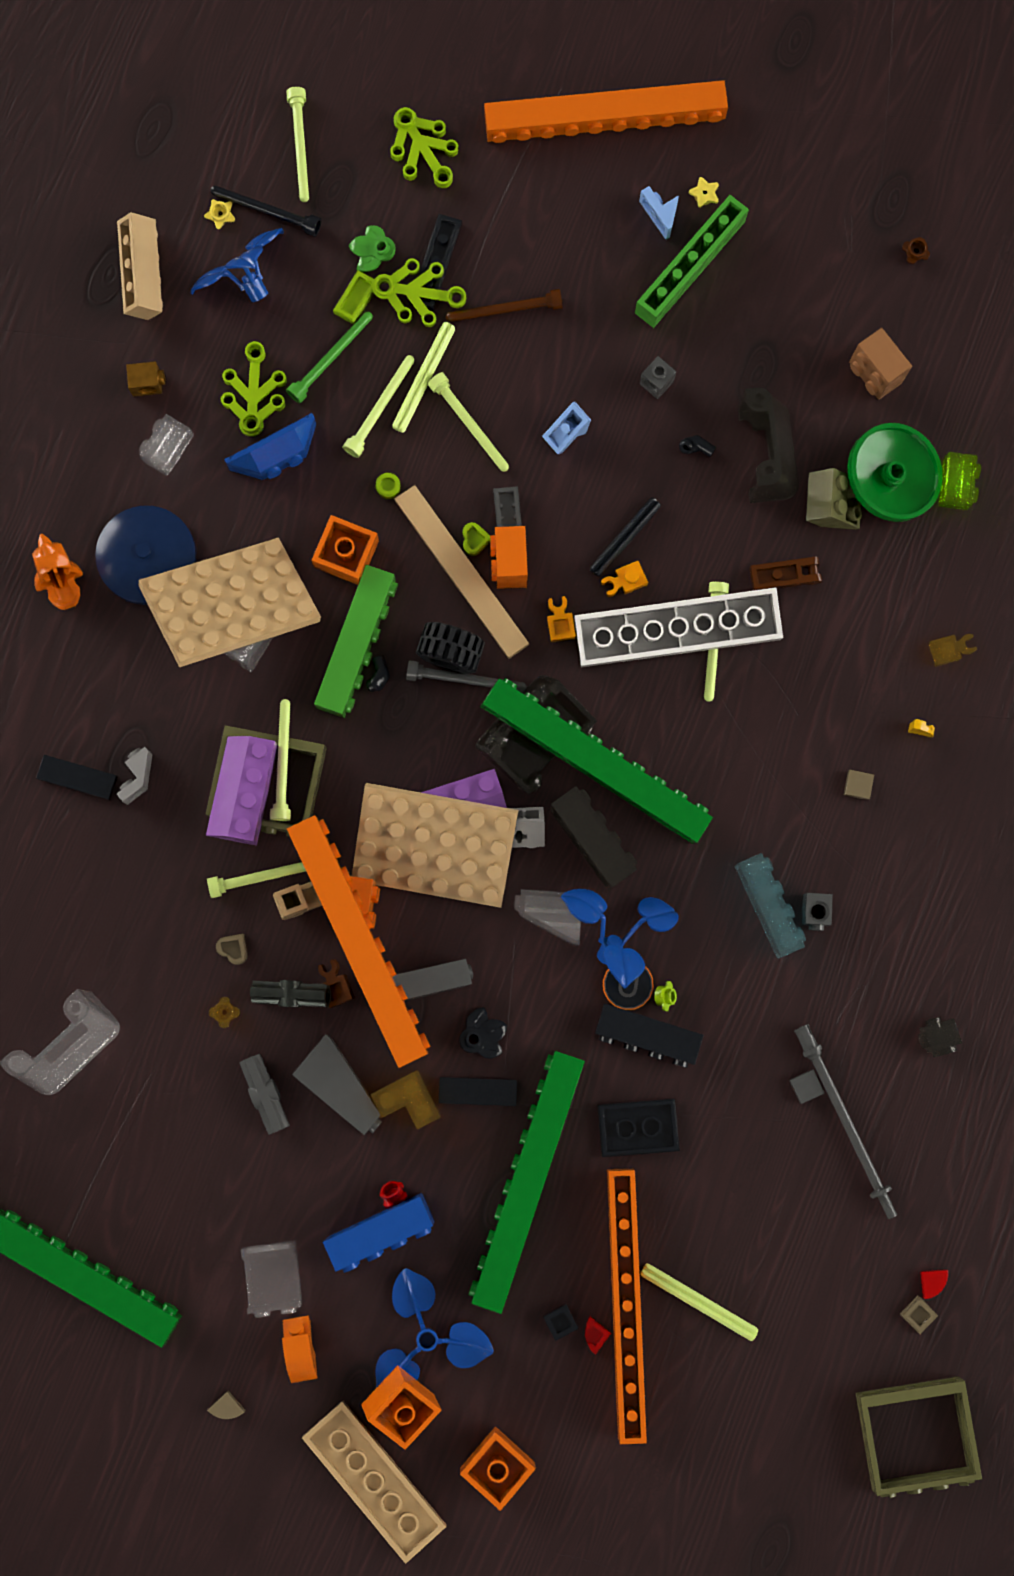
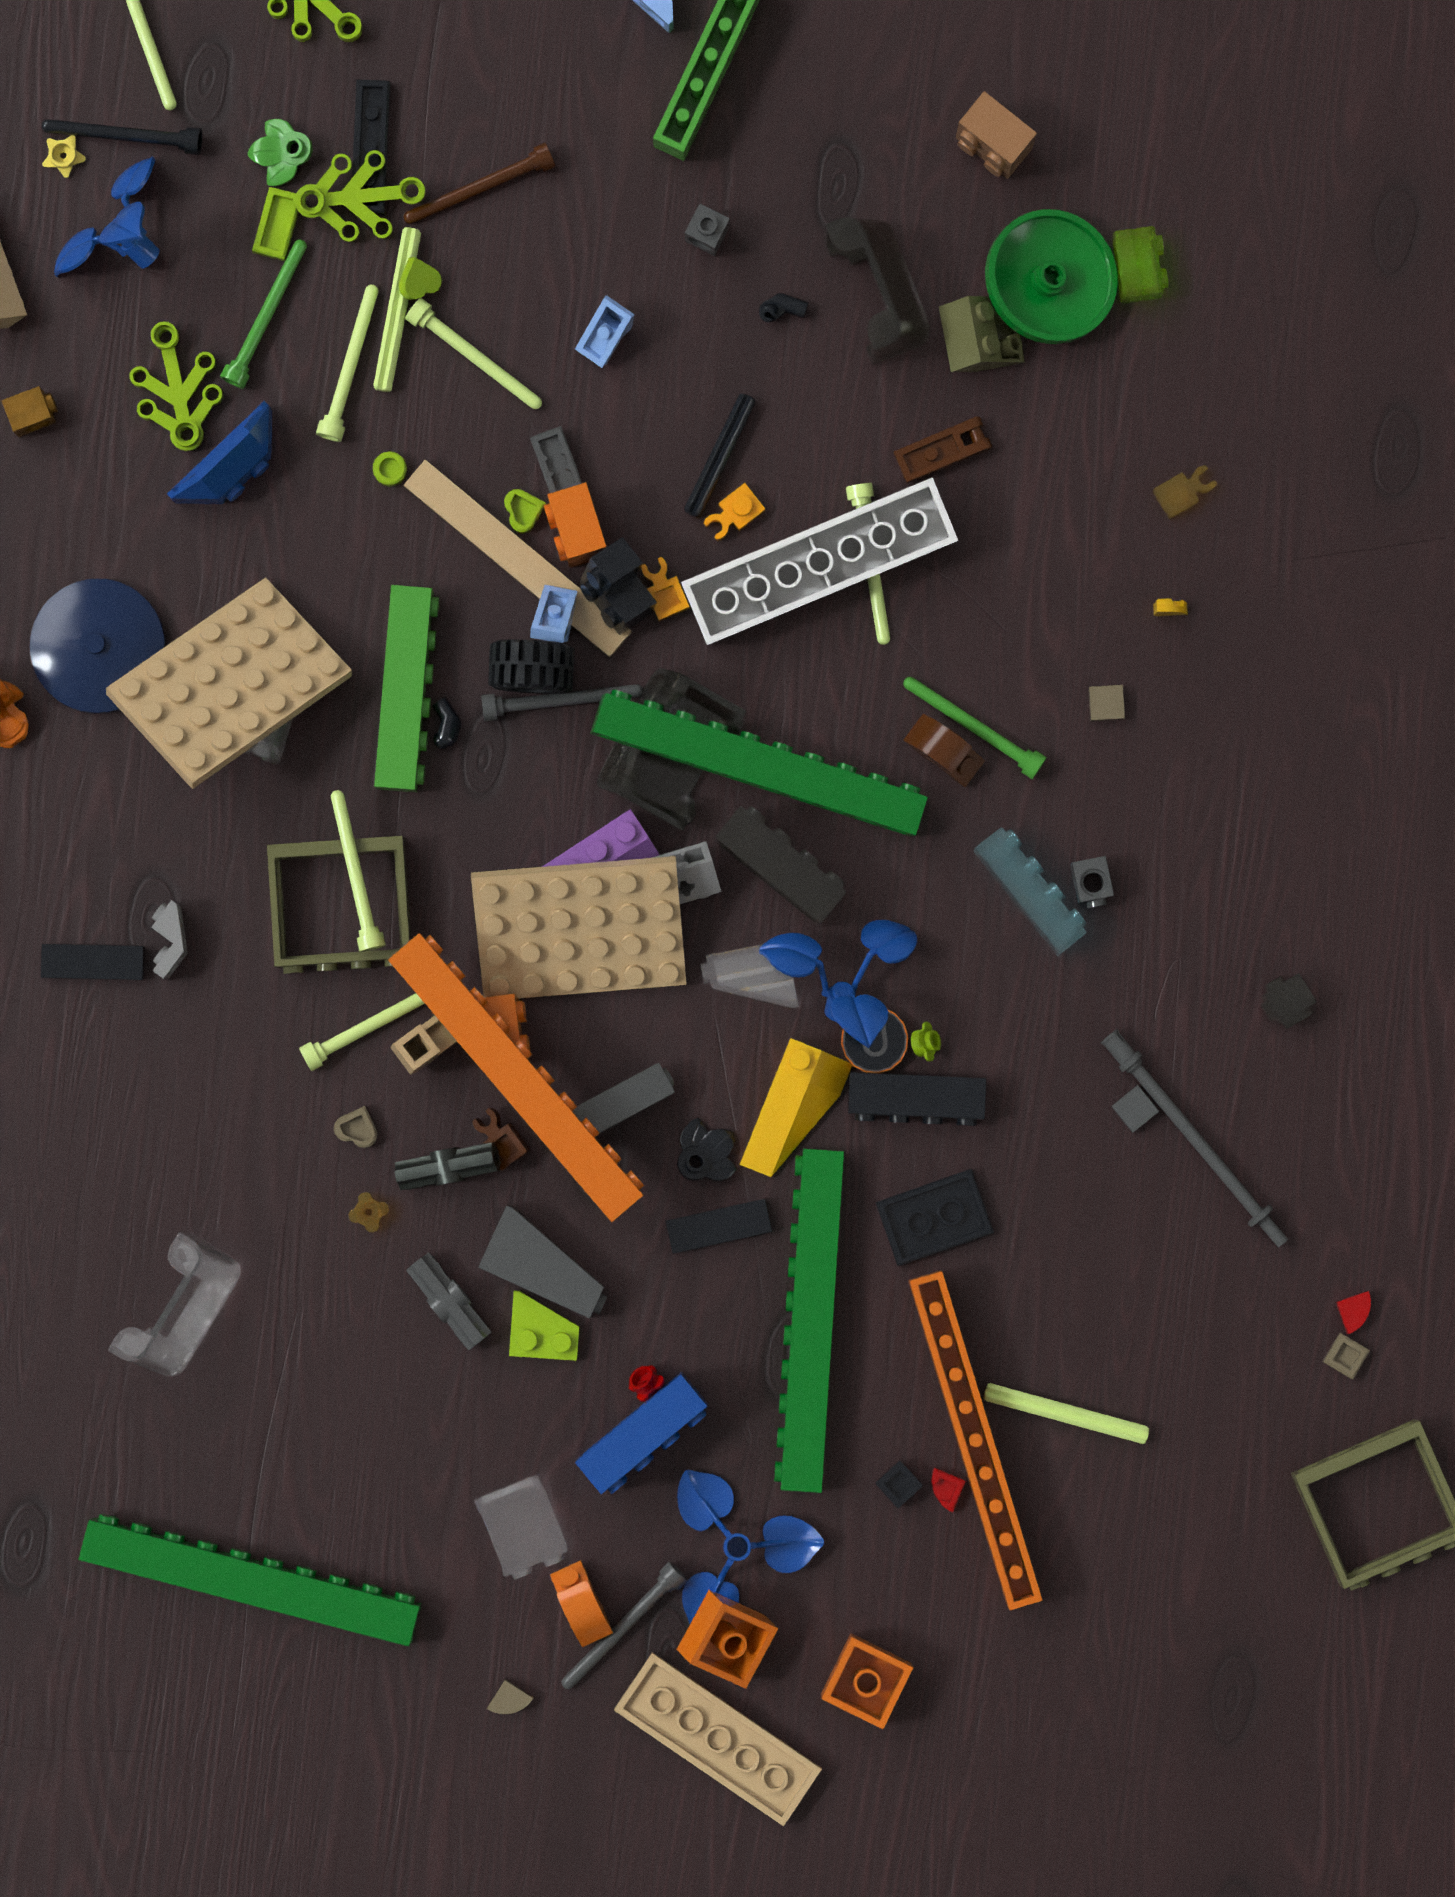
camera: 10 degrees left, 5 degrees up
clear brick [139,414,194,476] -> none
medium lavender slope [206,736,278,846] -> none
orange brick [312,515,379,585] -> none
clear yellow brick [370,1070,441,1129] -> none
none -> lime tile [399,257,442,300]
none -> lime wing [509,1290,580,1361]
none -> light blue slope [530,585,578,643]
none -> dark grey piece [561,1562,688,1689]
none -> black brick [579,537,657,635]
none -> yellow wedge [740,1038,852,1177]
none -> bright green piece [903,677,1047,780]
none -> reddish brown brick [903,713,985,787]

